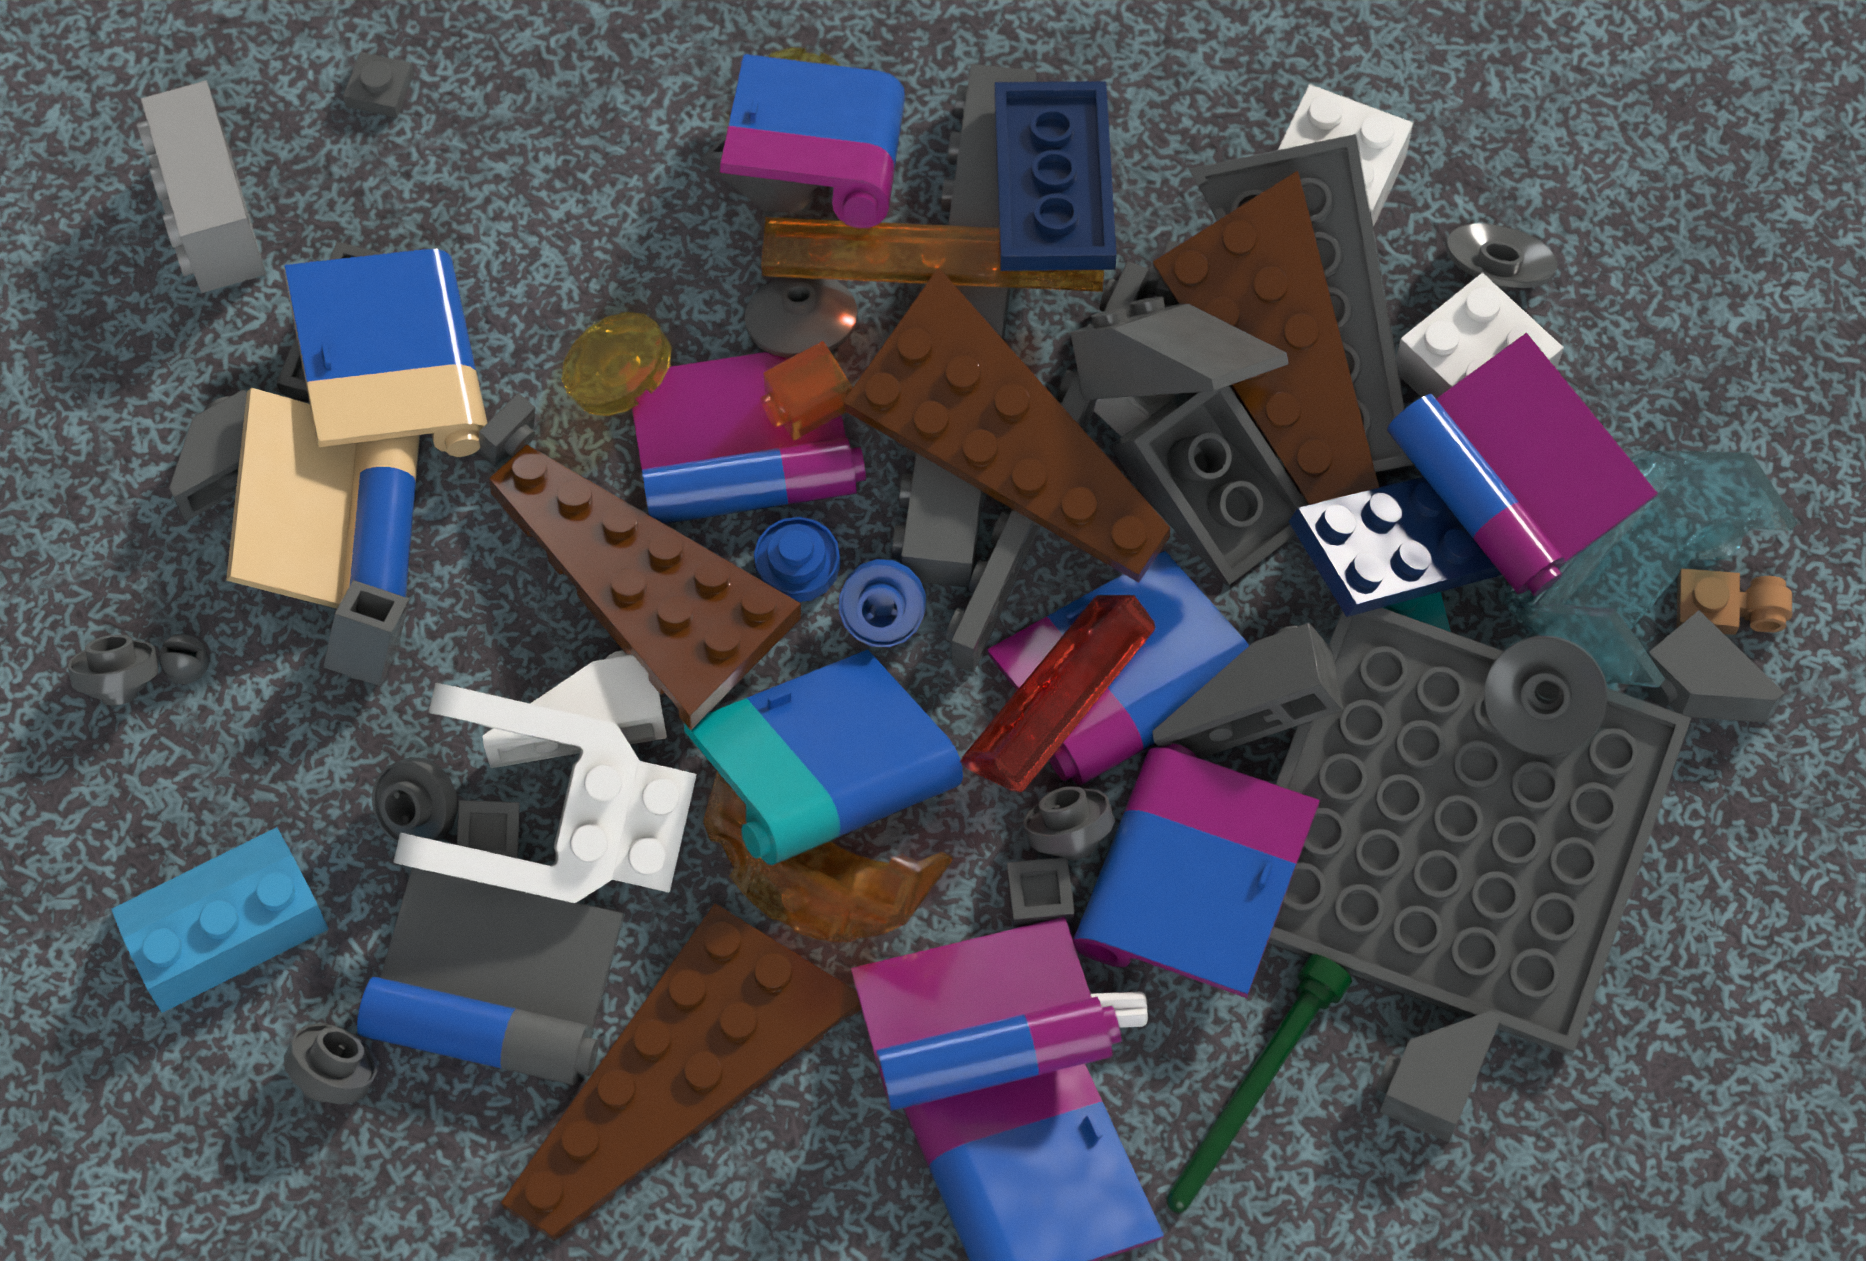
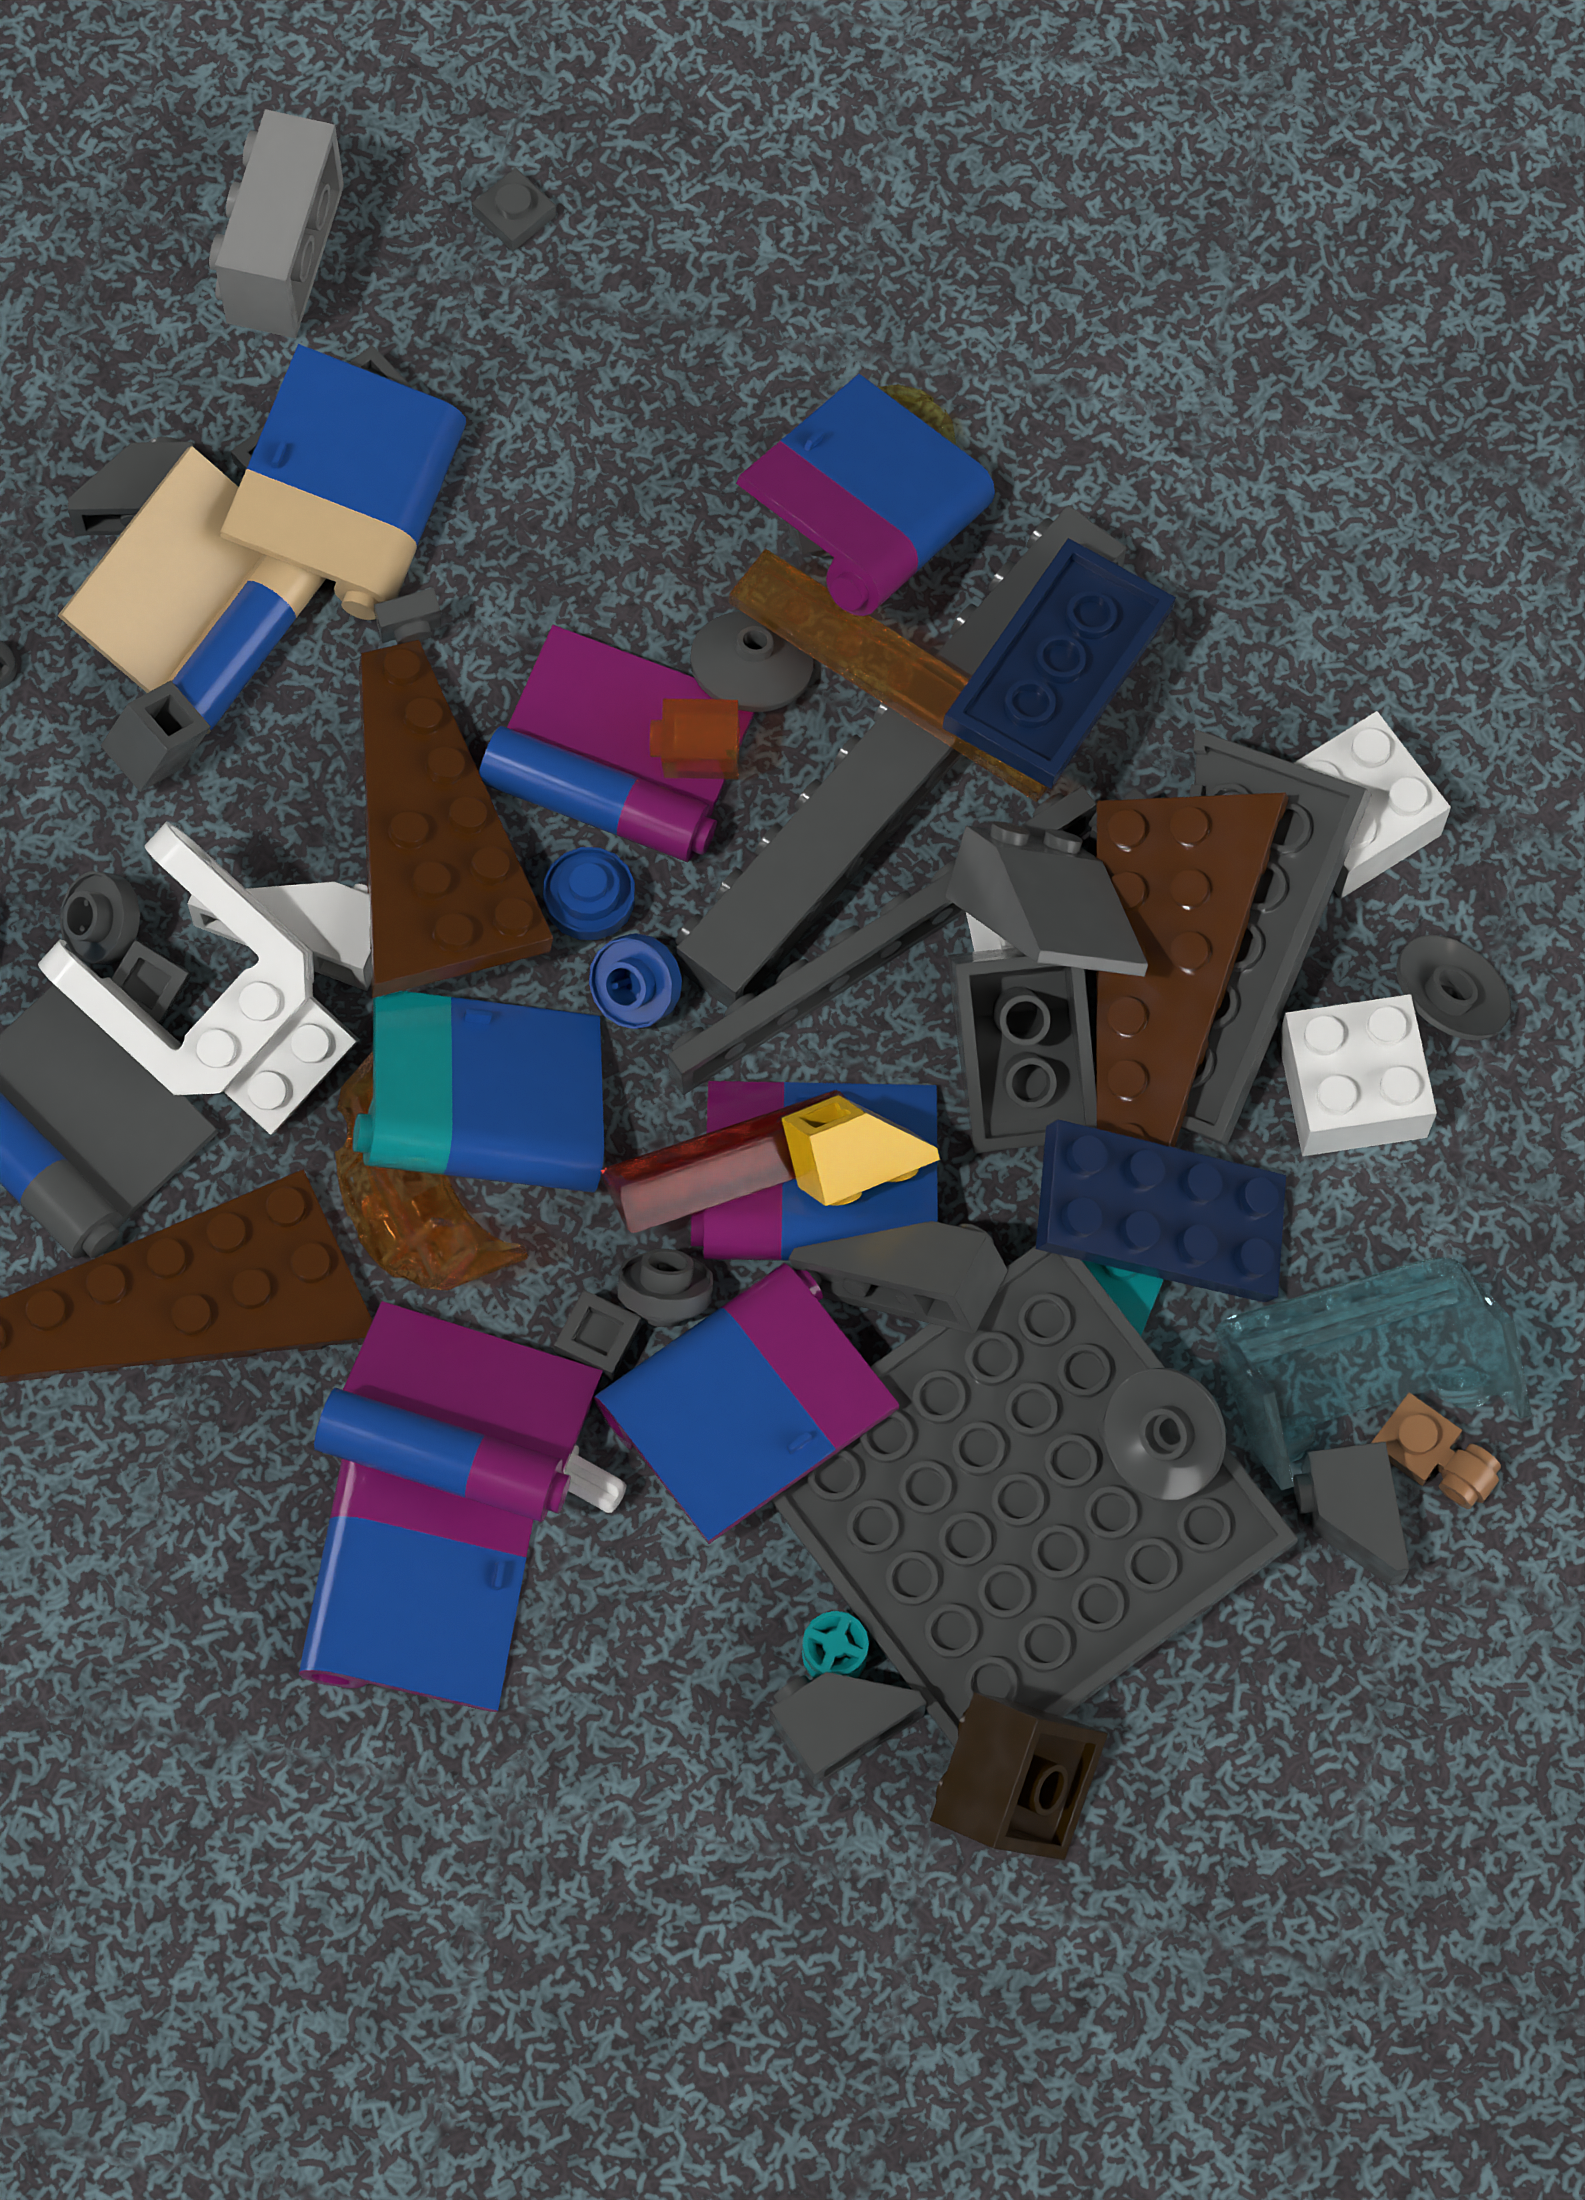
camera: 30 degrees right, 5 degrees up
clear yellow tile [561,312,671,416] -> none
reddish brown wing [843,267,1170,583] -> none
dark green piece [1166,954,1352,1213] -> none
magenta door [1387,332,1658,596] -> none
none -> yellow slope [782,1095,940,1206]
none -> teal wheel [802,1611,869,1679]
none -> dark brown slope [930,1692,1108,1860]

